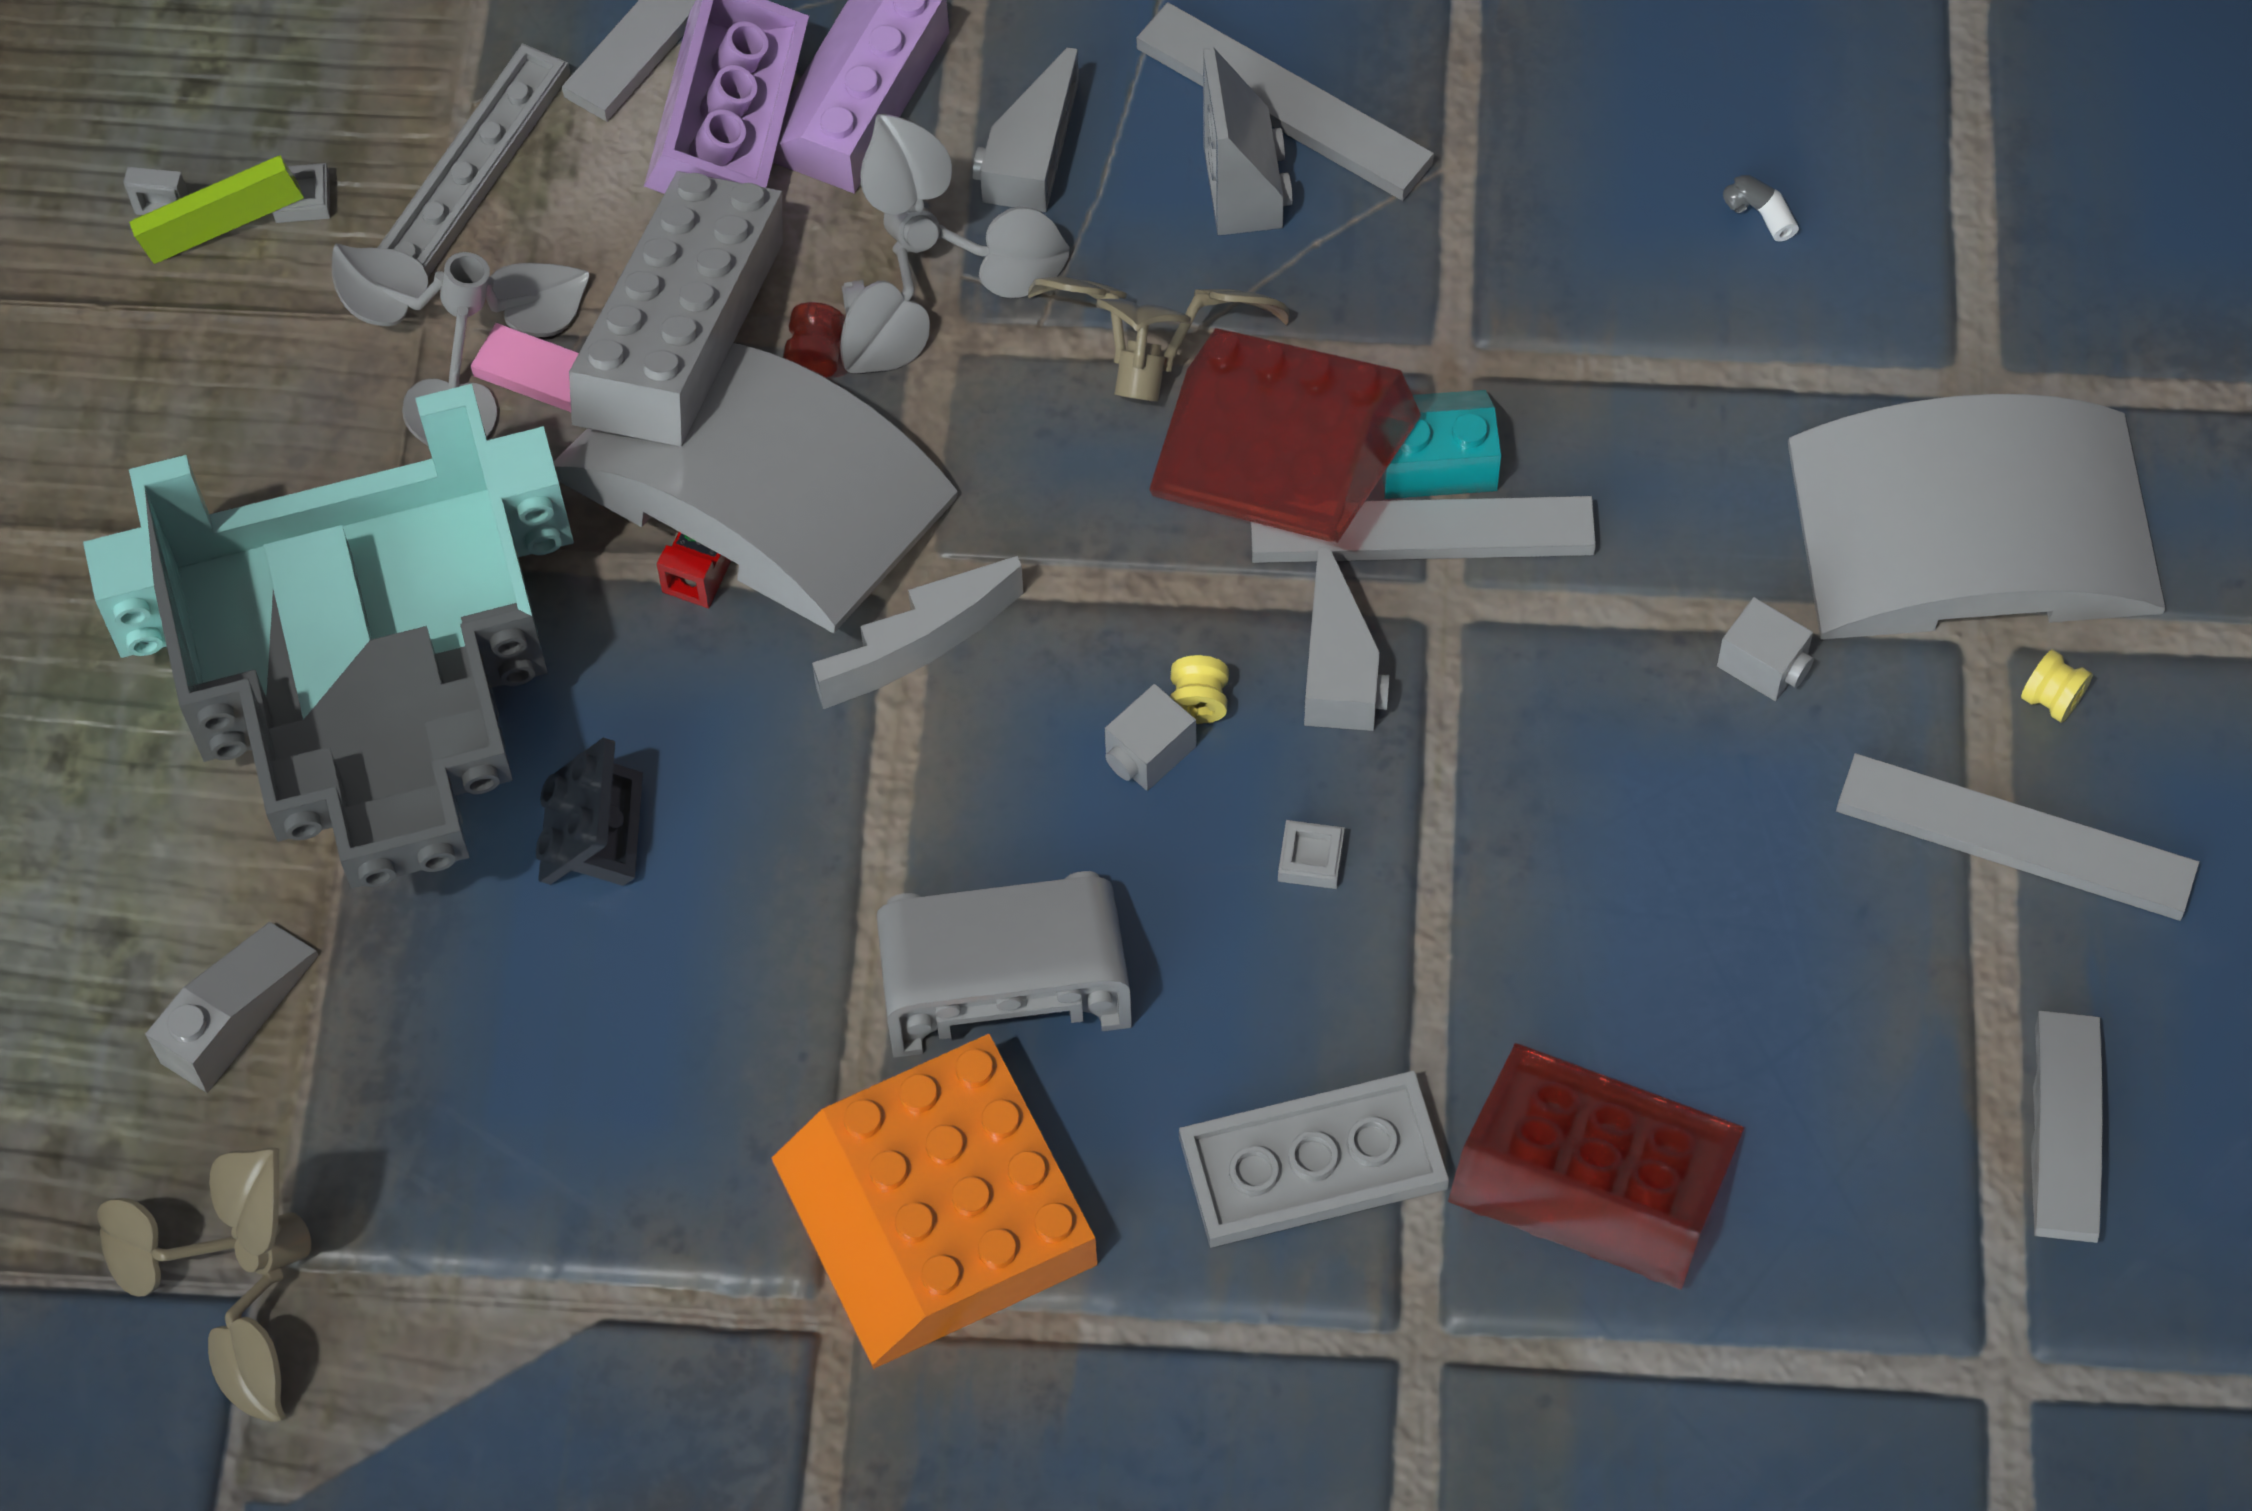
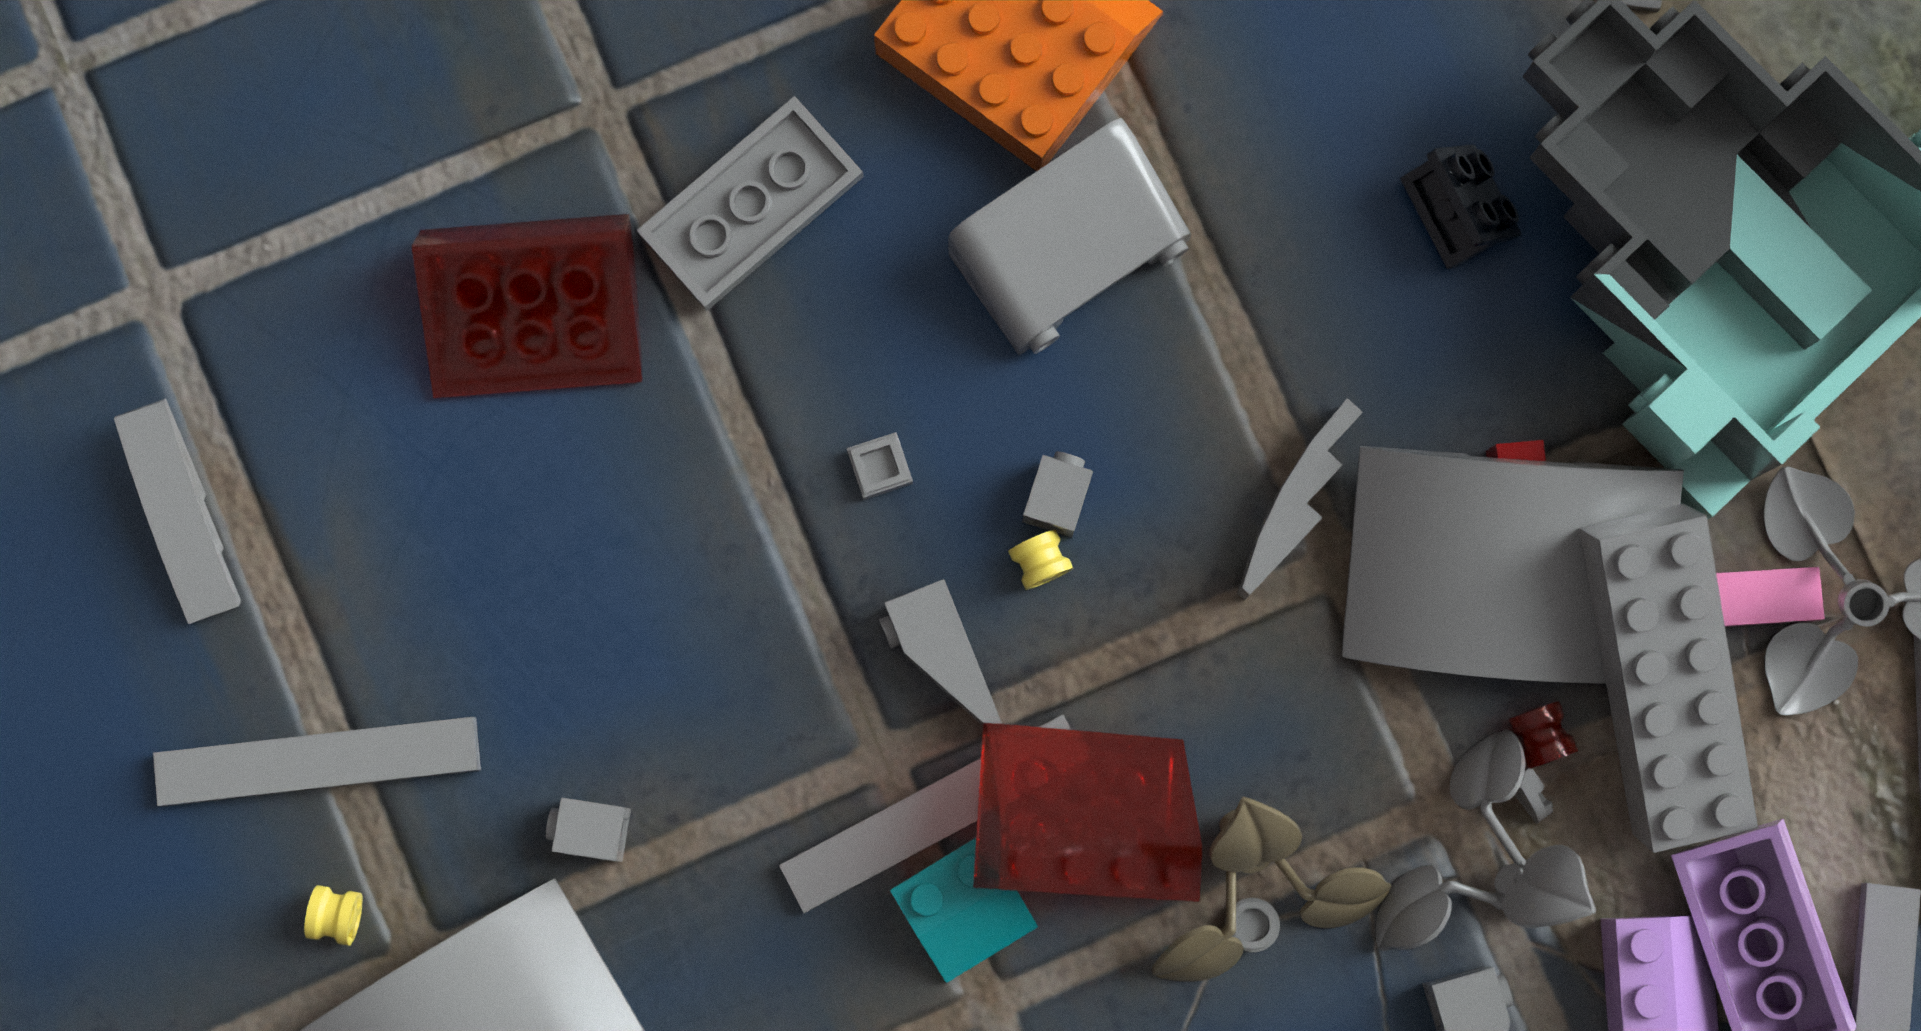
camera: 150 degrees right, 20 degrees up
none -> light grey tile [1225,898,1280,952]

